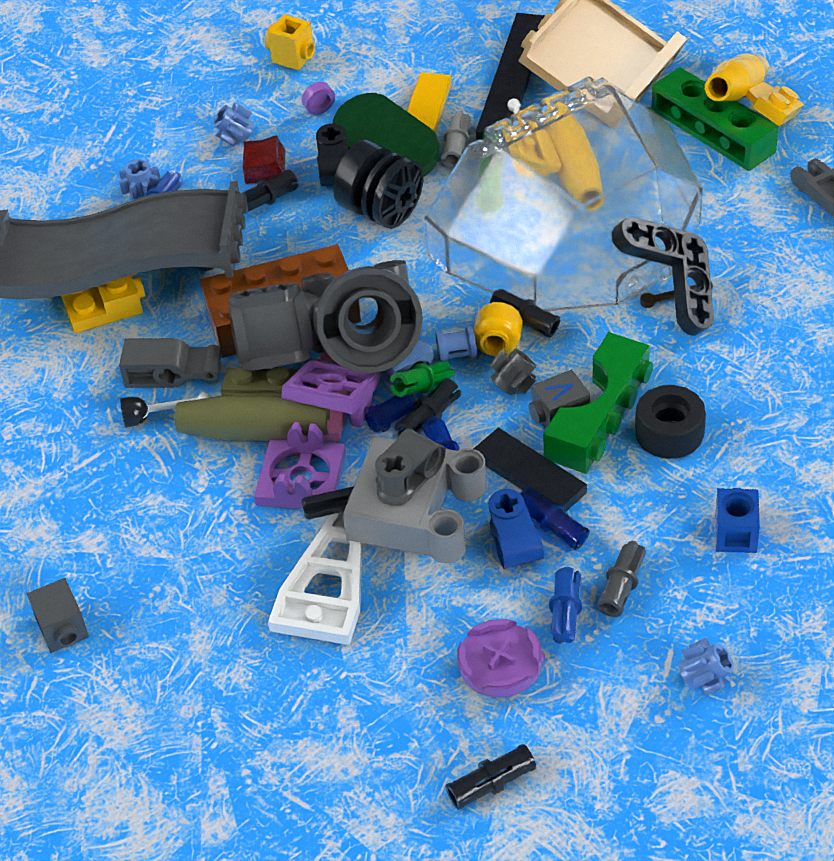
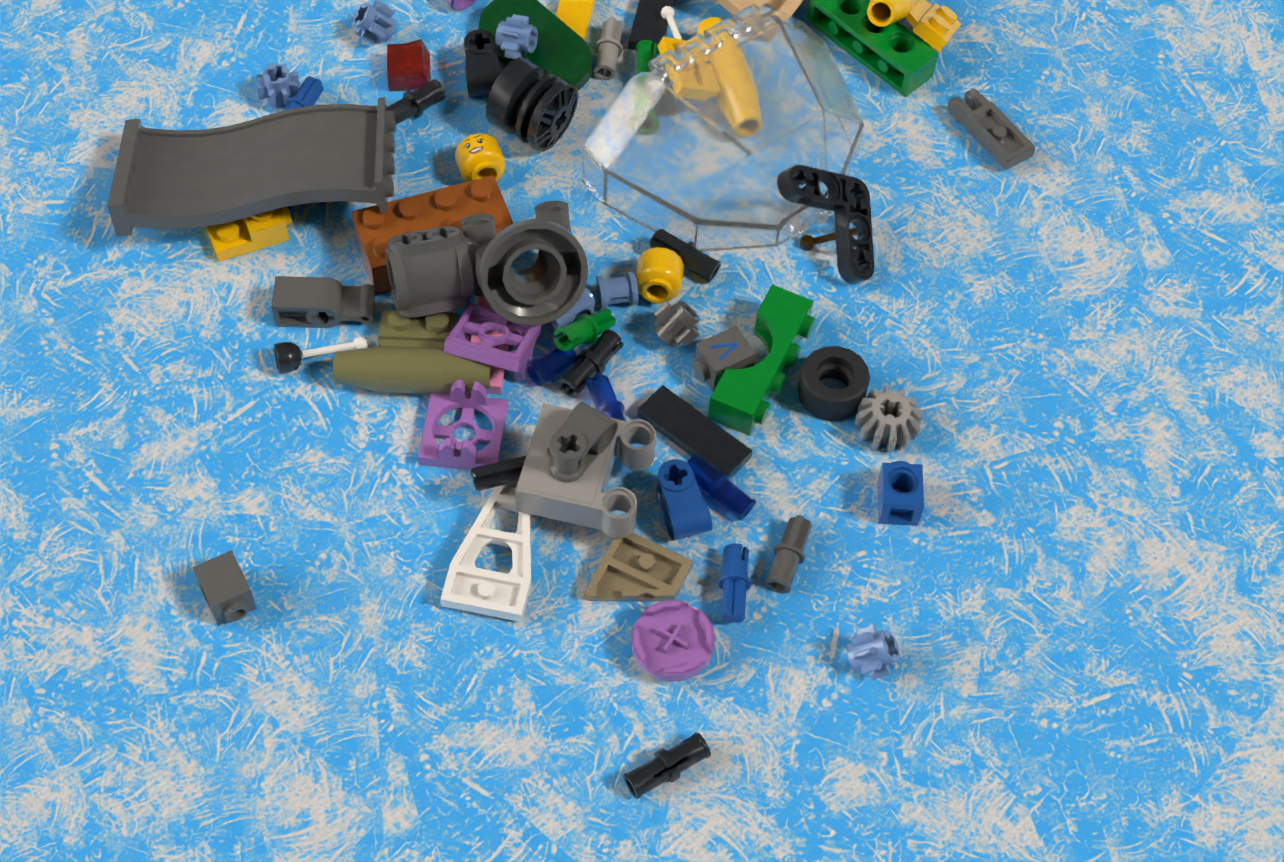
camera: 10 degrees left, 10 degrees up
none -> yellow head [455,133,506,182]
none -> medium blue gear [495,14,538,59]
none -> dark tan wing [583,533,693,601]
none -> light grey gear [855,385,923,453]

